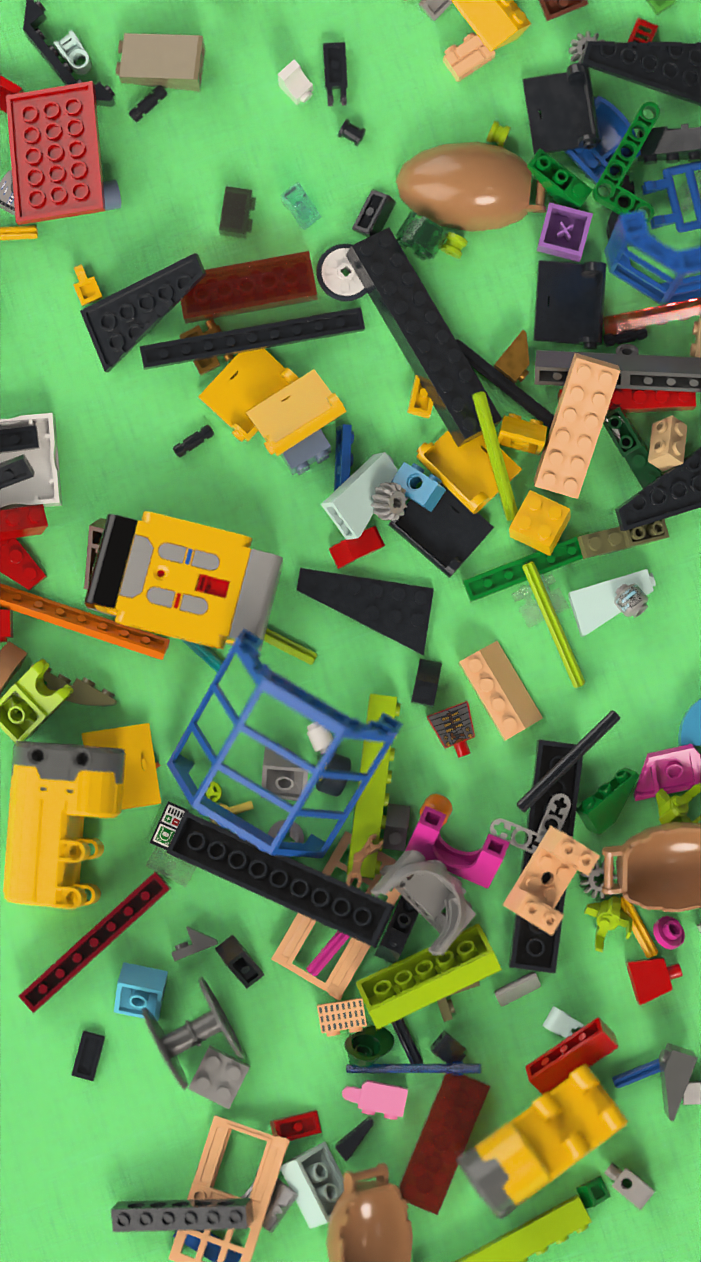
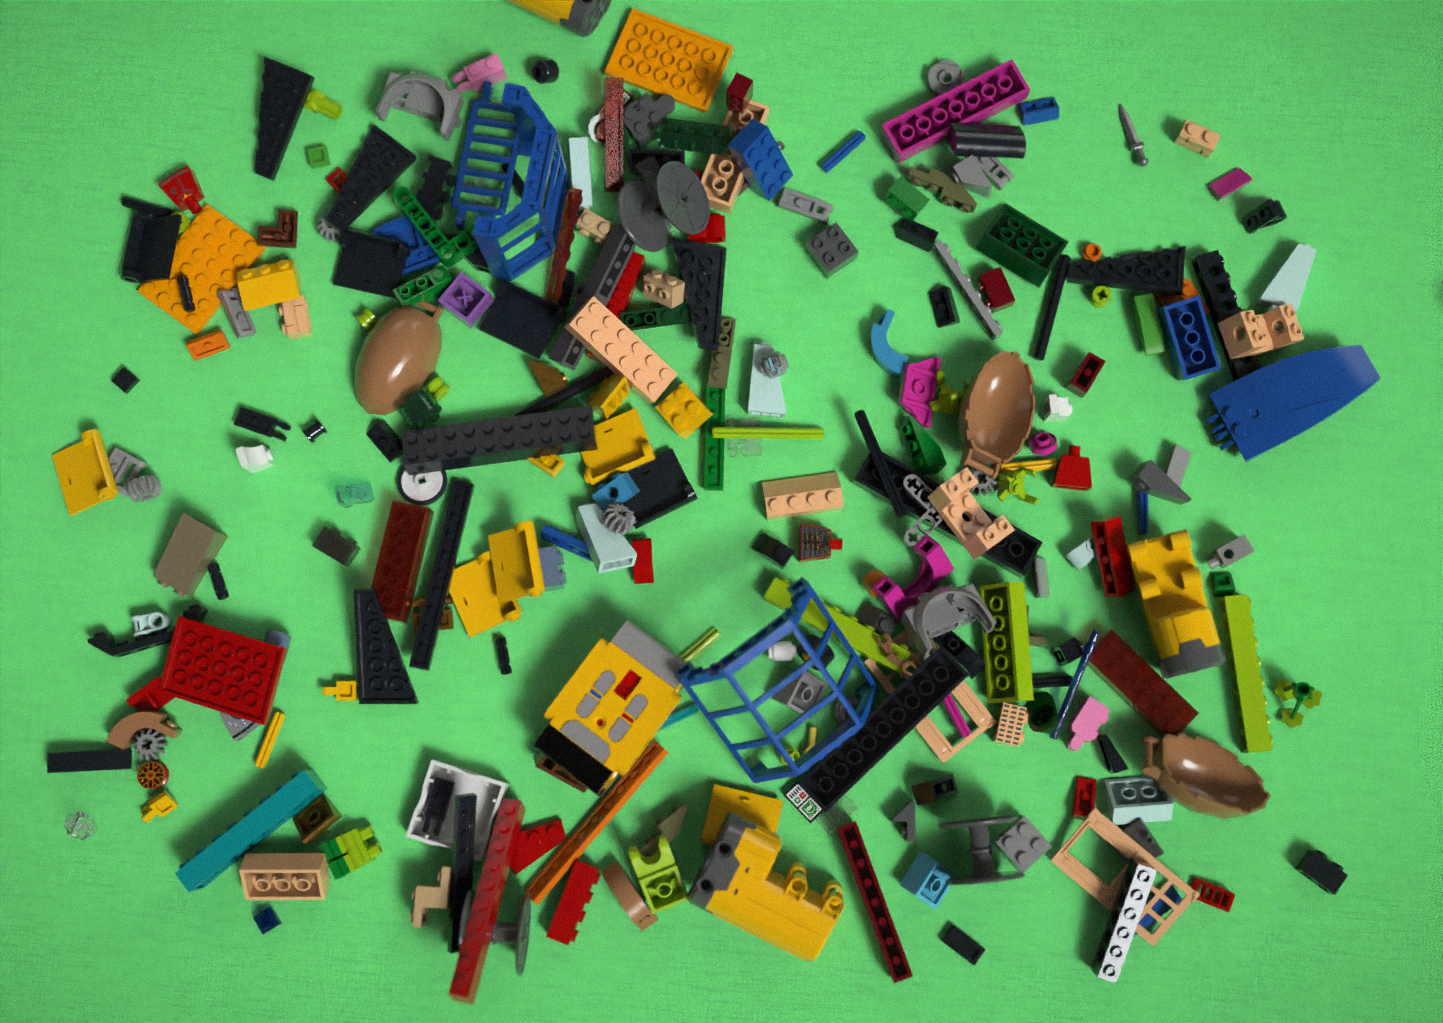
camera: 65 degrees left, 5 degrees down
black wing [297,568,434,656] -> none
lime axle [472,391,518,521] -> none

